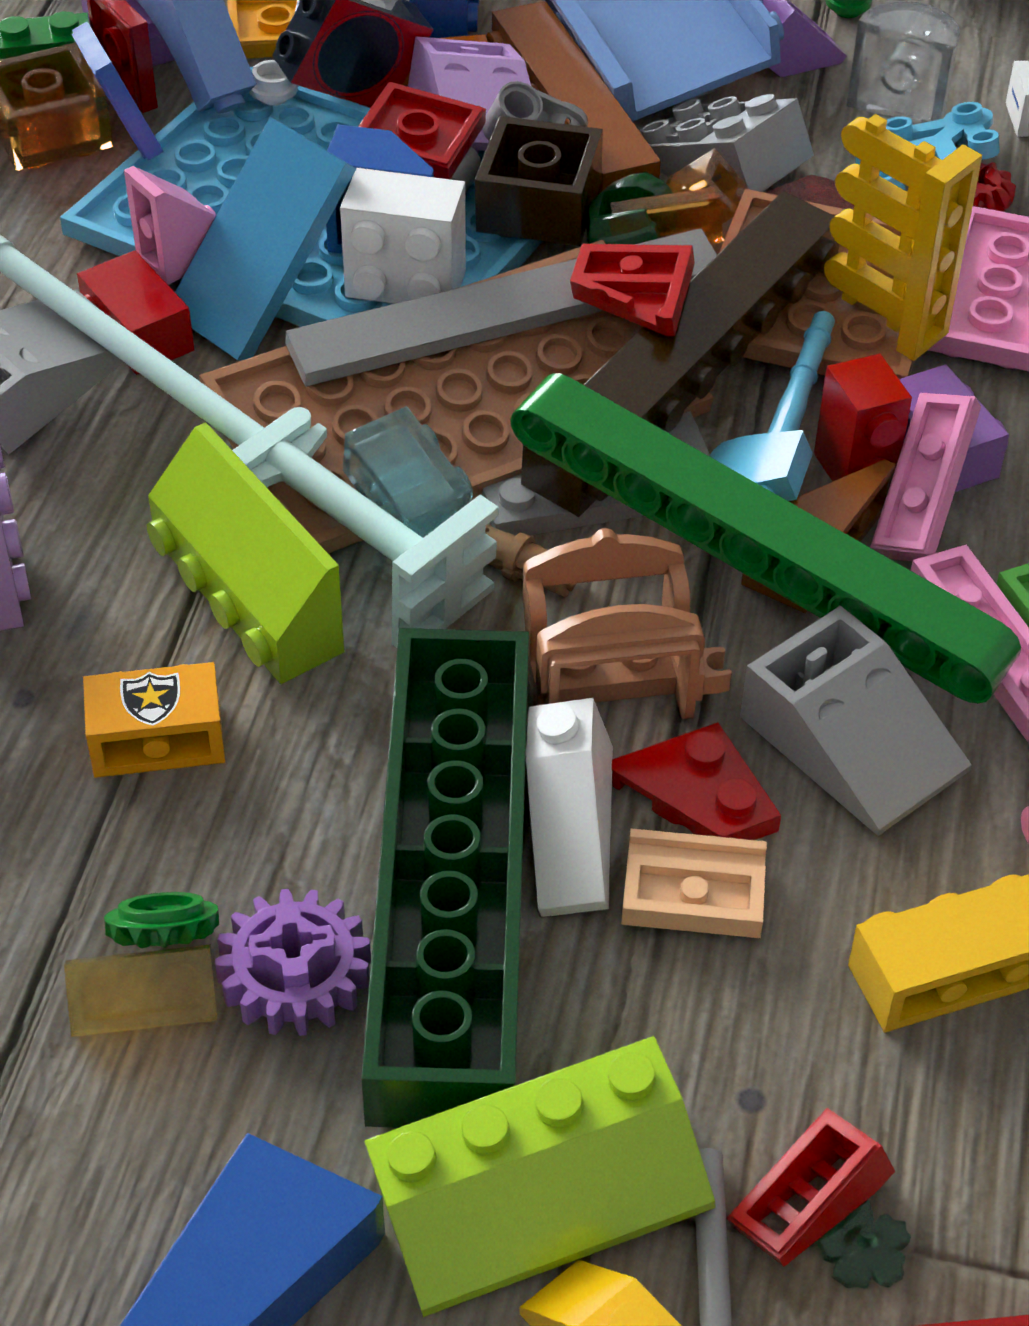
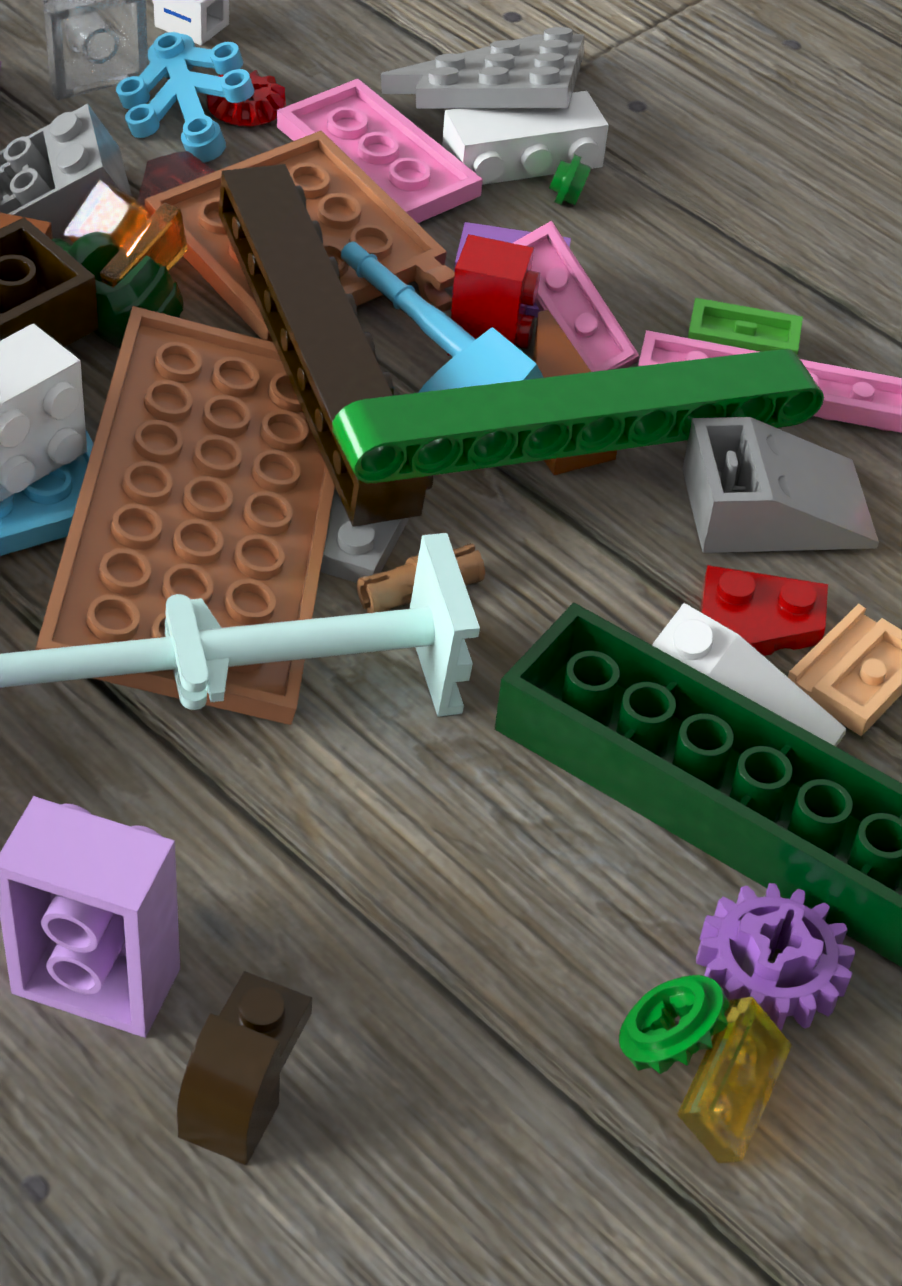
camera: 60 degrees left, 0 degrees up
light orange brick [83,662,225,778] -> none
lime slope [147,422,345,684] -> none
light grey tile [285,228,717,387] -> none
clear light blue brick [343,406,473,538] -> none
nougat animal [523,528,732,719] -> none
red wing [570,244,695,336] -> none
yellow fence [824,114,982,361] -> none

